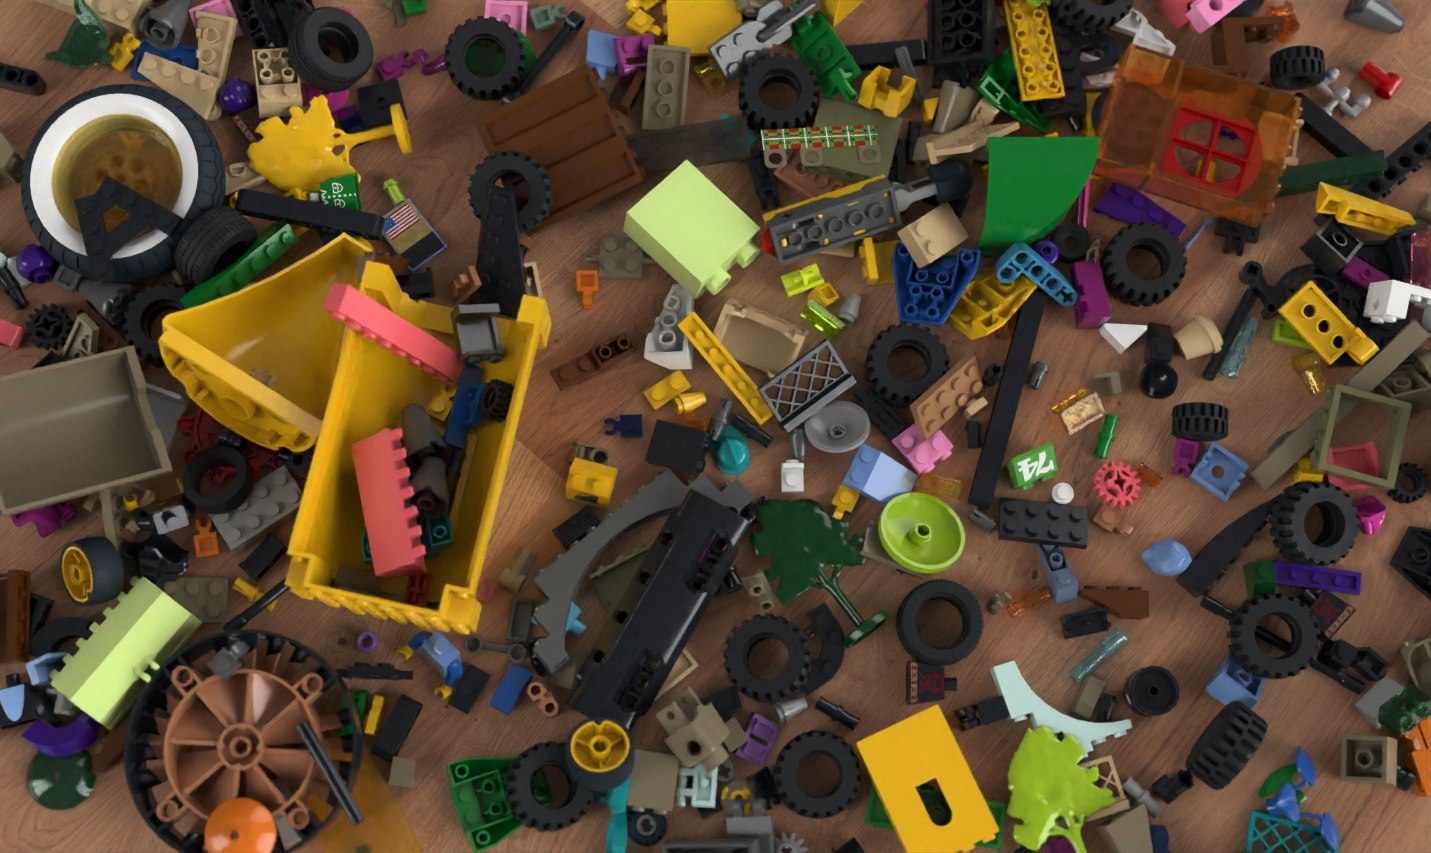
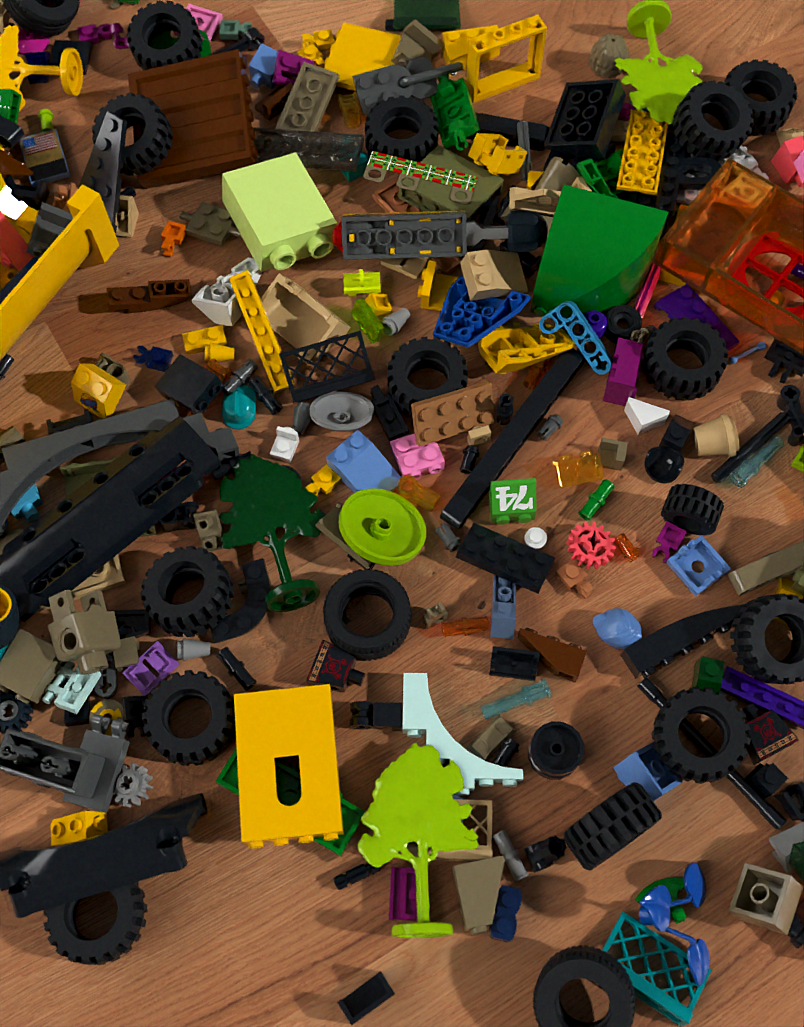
camera: 25 degrees right, 10 degrees down
black hinge [746,150,780,210] -> none

